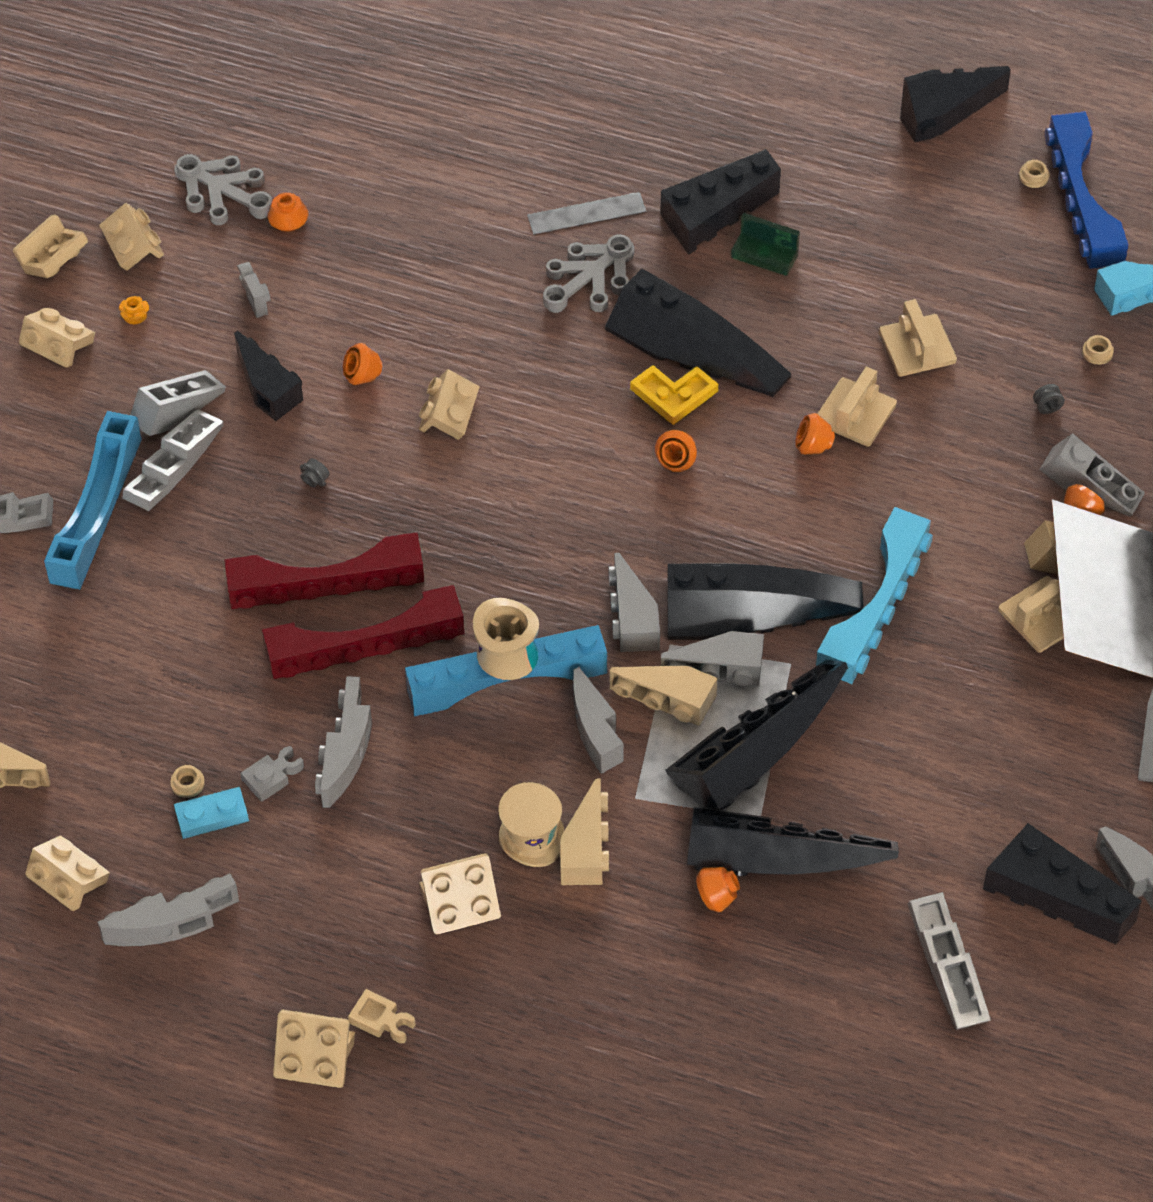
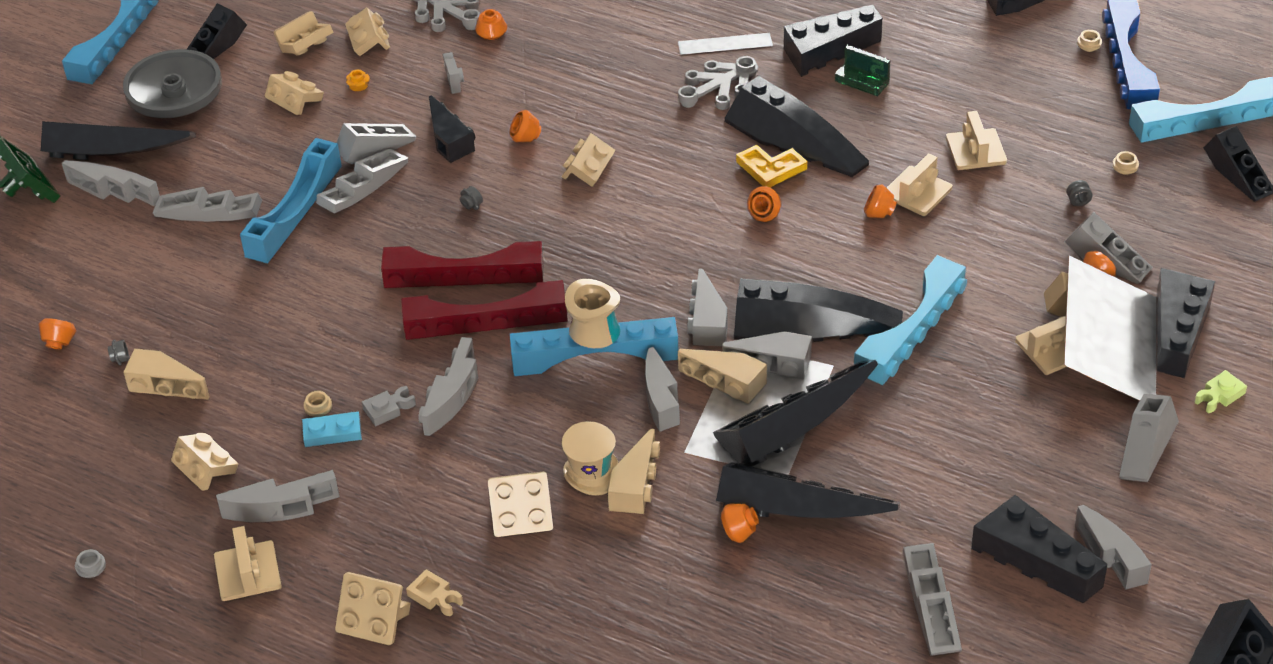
camera: 10 degrees right, 10 degrees down
none -> tan bracket [214,526,282,601]

